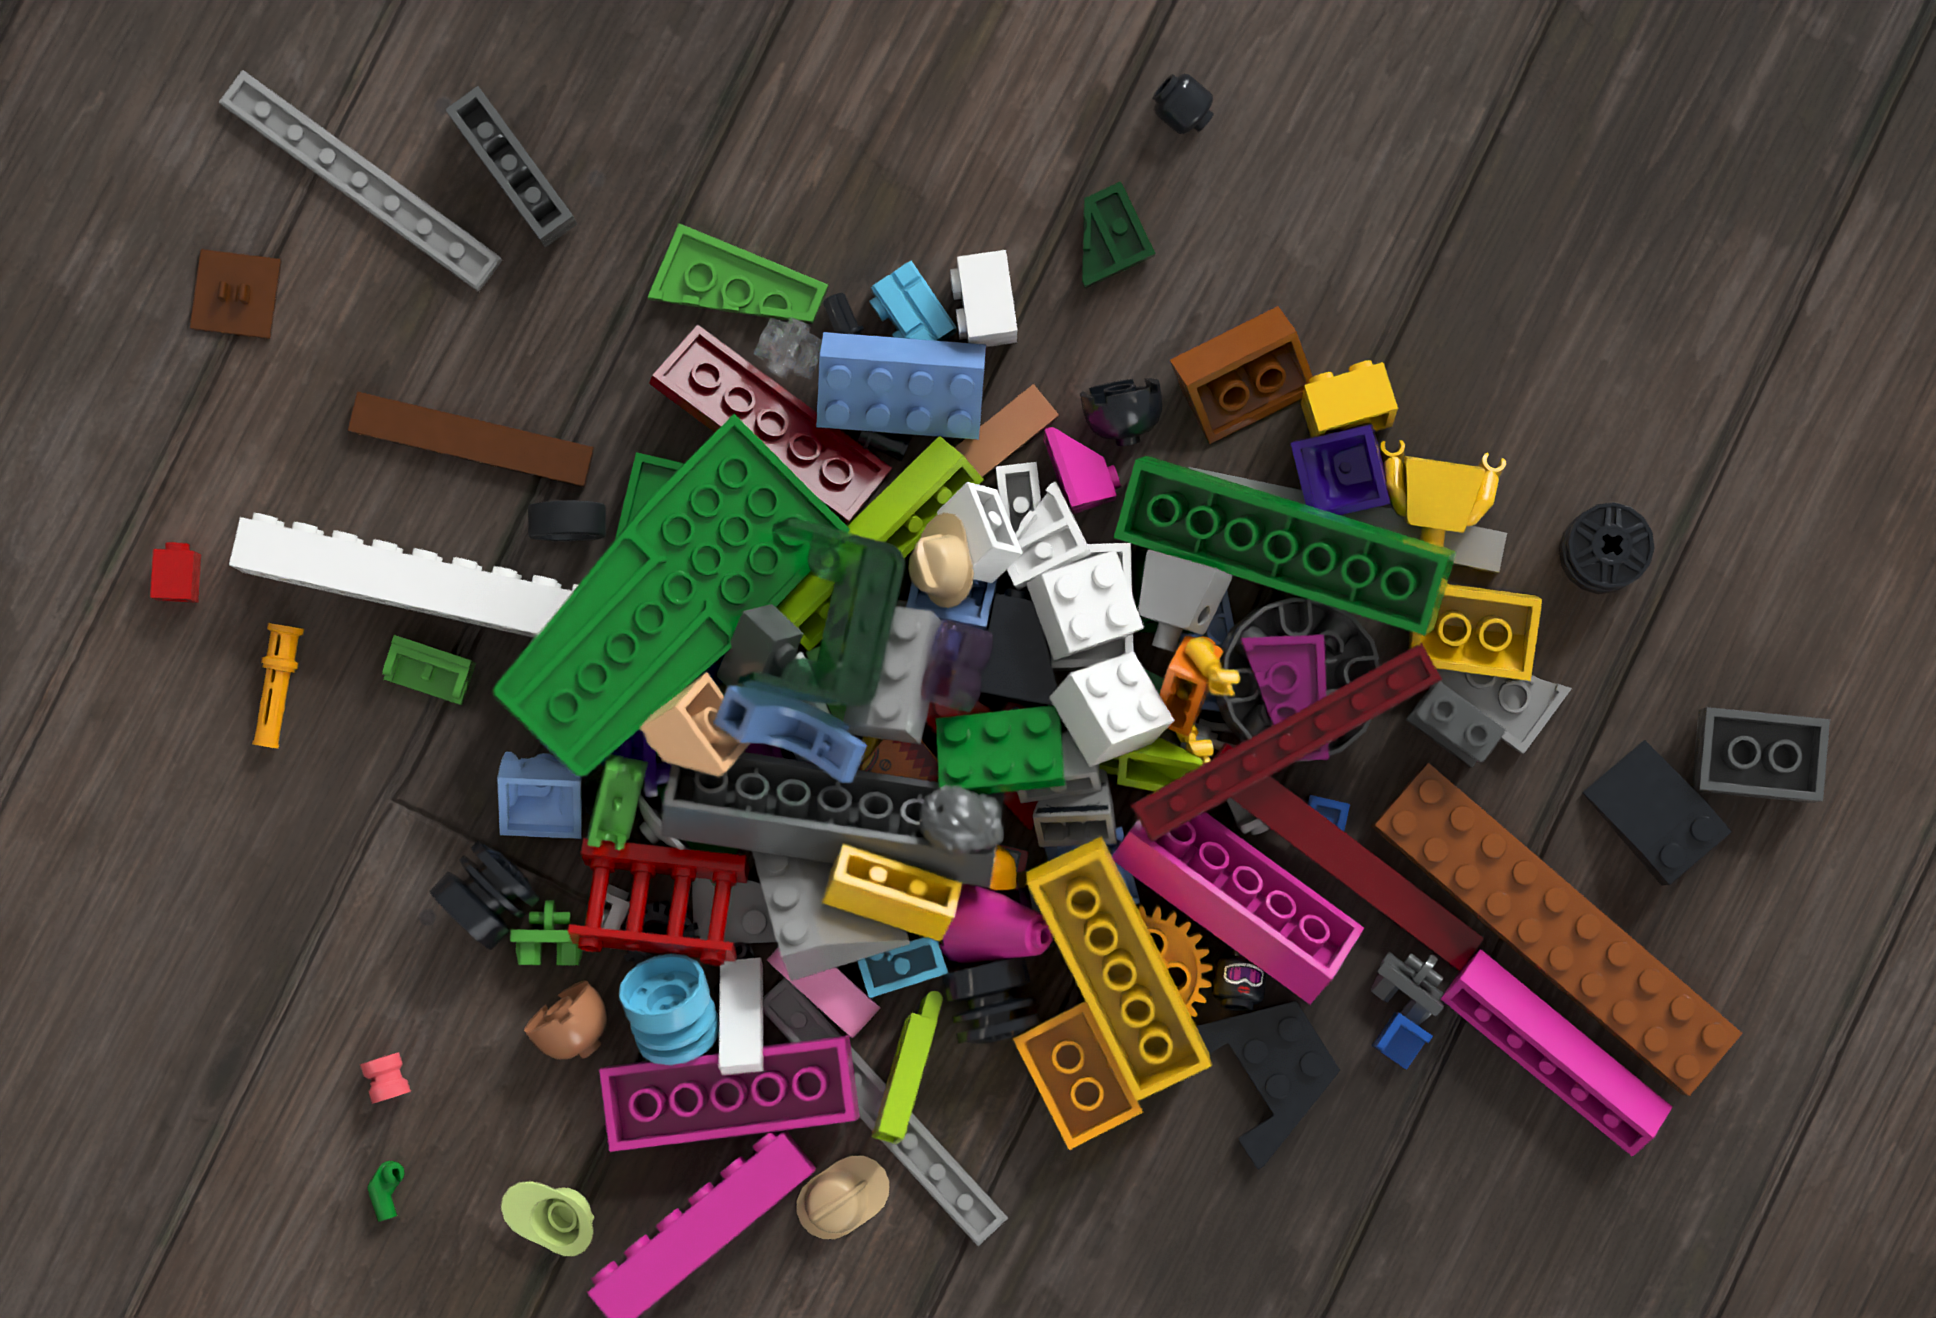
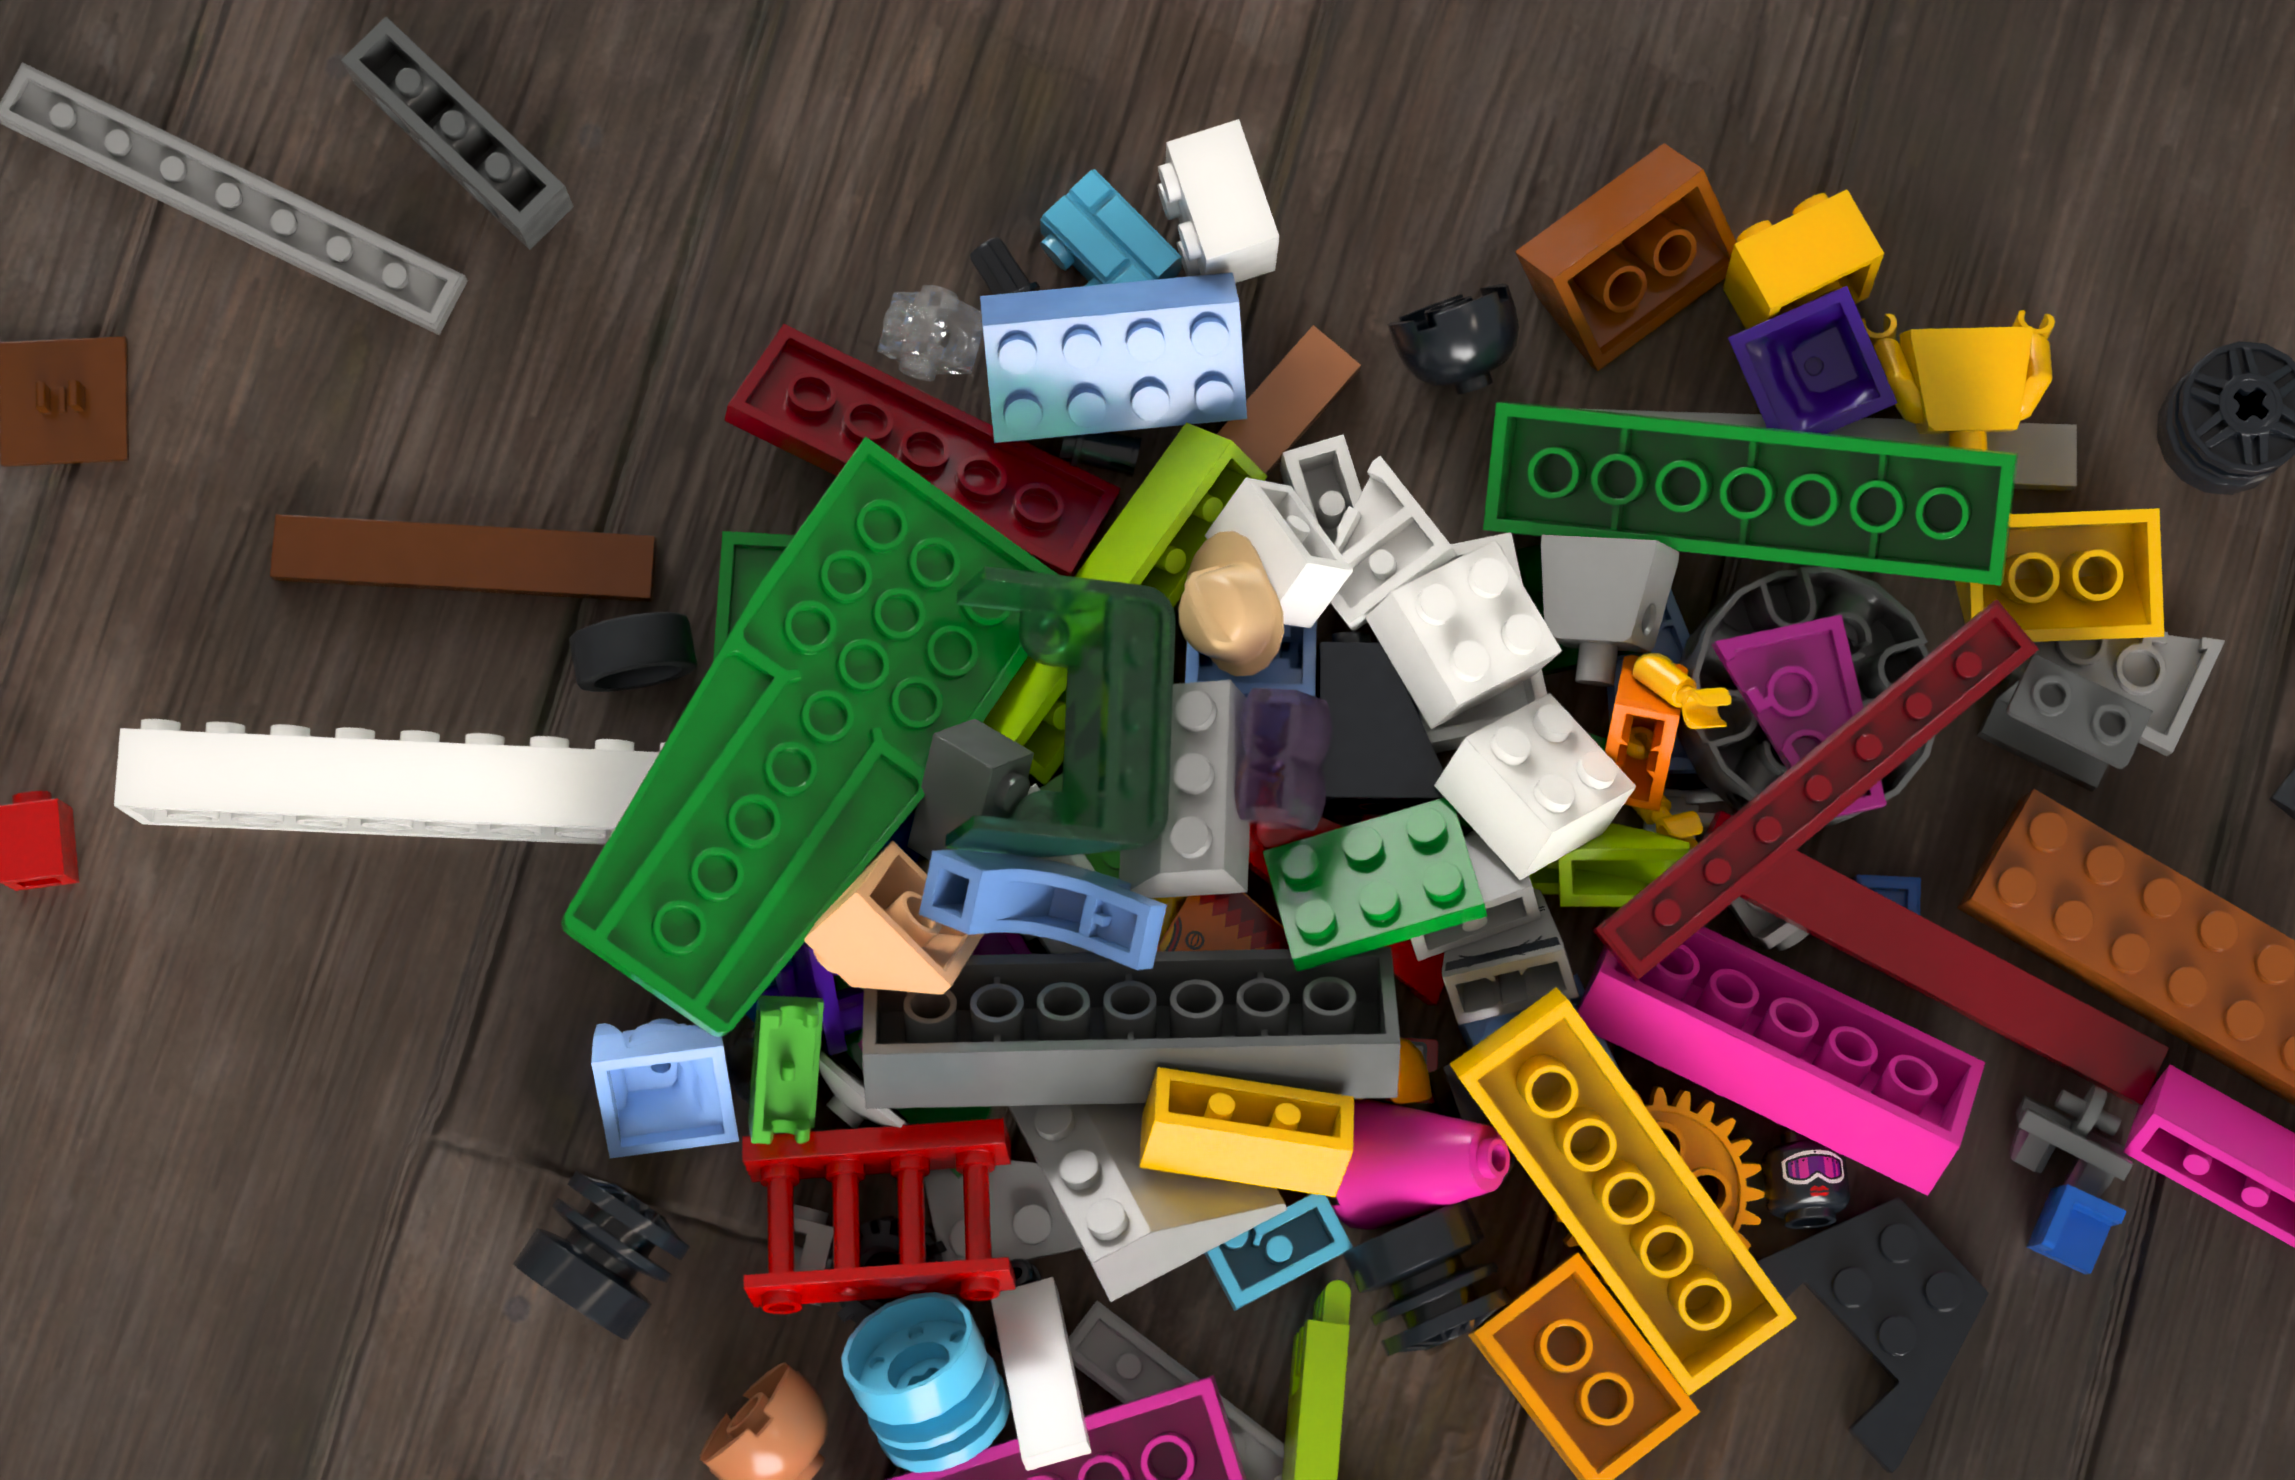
camera: 15 degrees left, 5 degrees down
light orange pin [252,623,304,749] -> none
bright green hinge [382,635,476,705] -> none
bright green hips [510,900,583,965] -> none
bright green wing [648,223,829,324] -> none
bright pink beam [767,947,880,1038] -> none
dark grey hair [920,785,1003,856] -> none
dark pink slope [1044,427,1121,514] -> none
dark green wing [1082,181,1156,289] -> none

